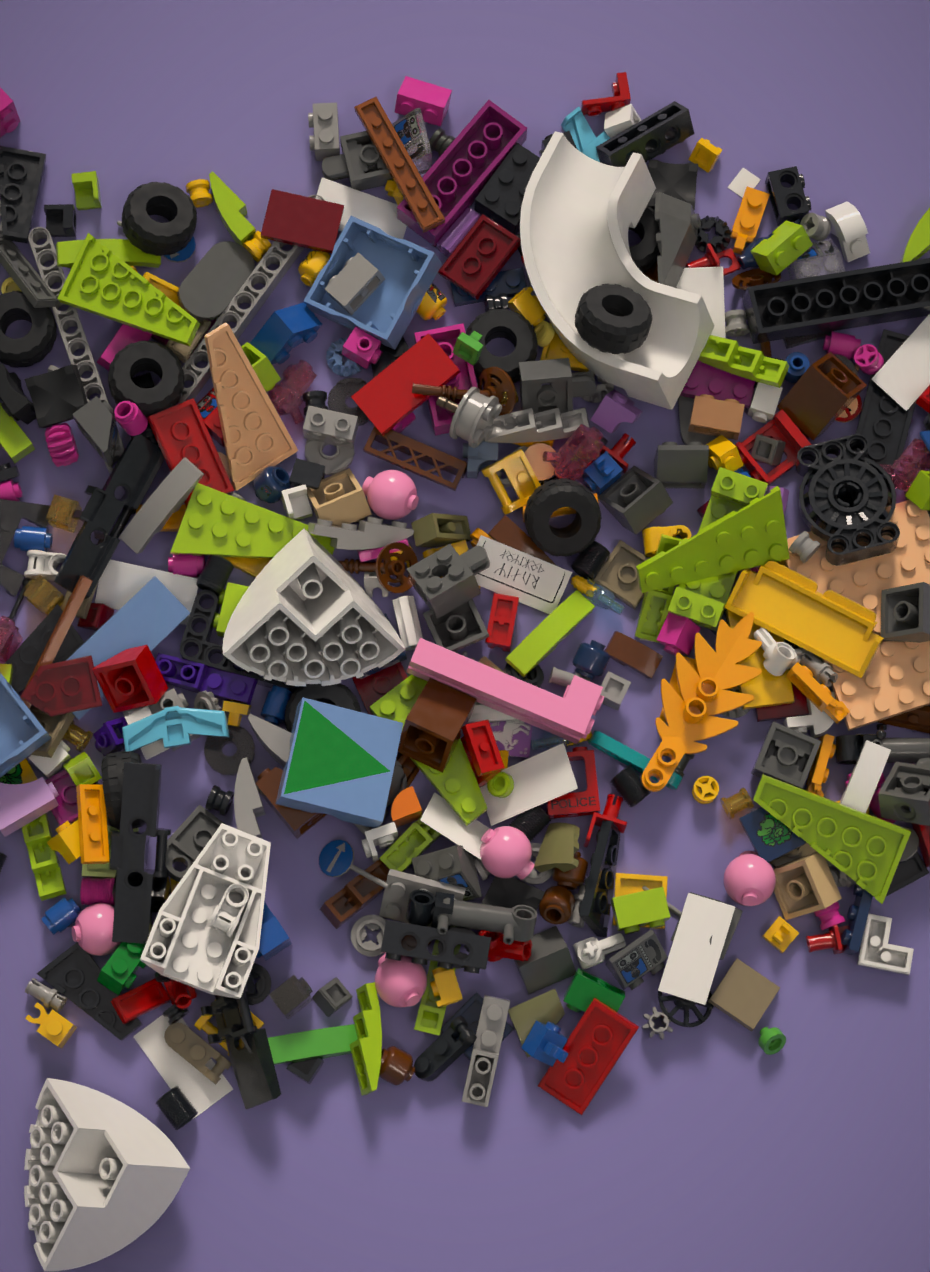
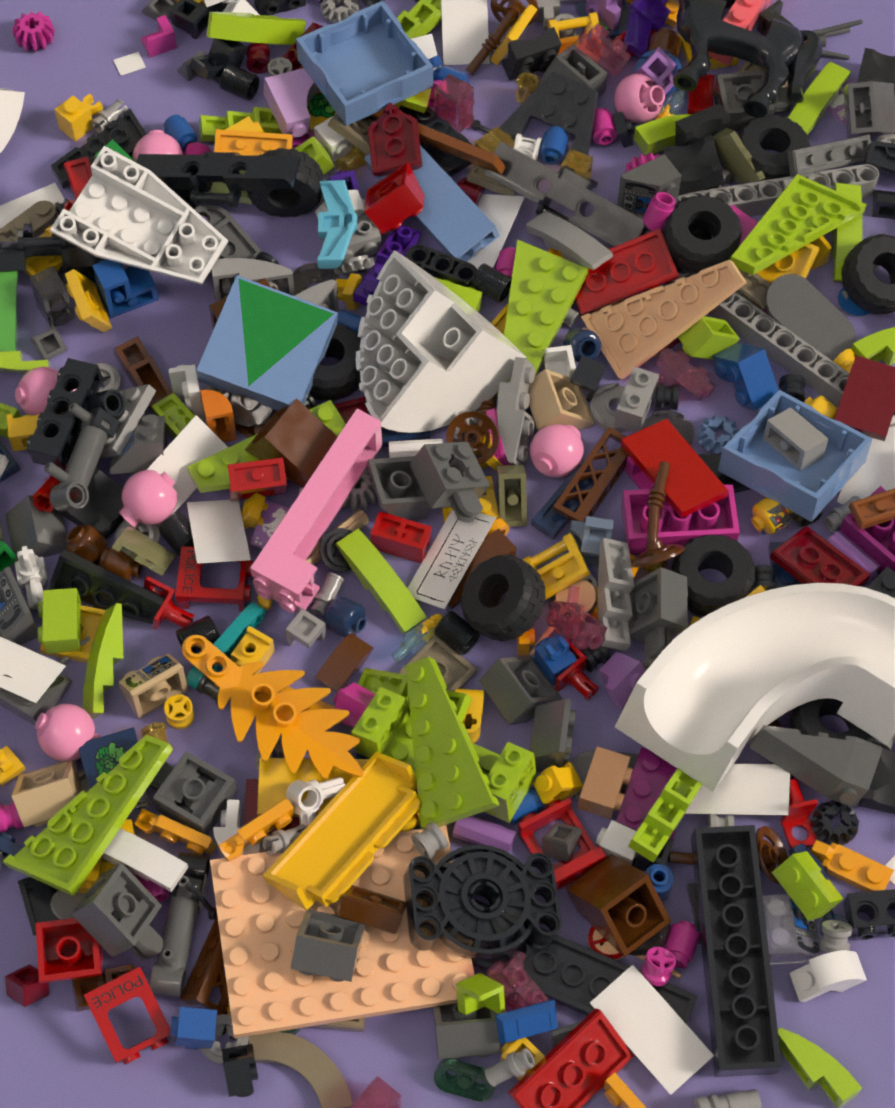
camera: 100 degrees right, 15 degrees down
white piece [207,883,249,938] -> none
blue piece [319,839,389,888] -> none
dark pink brick [342,326,382,369] -> none
light grey wheel [436,387,502,448] -> none
bright green tile [452,331,483,366] -> none
lime tile [487,771,514,798] -> none
black tyre [575,284,652,354] -> none
none -> yellow plate [65,269,113,333]
none -> lime slope [83,603,124,719]
none -> tan slope [119,653,188,719]
none -> yellow brick [231,626,275,674]
none -> reddish brown slope [339,885,406,934]
none -> dark blue plate [531,464,599,540]
none -> olive slope [713,128,765,183]
none -> black wheel [779,374,805,402]
none -> light grey pin [823,496,860,532]

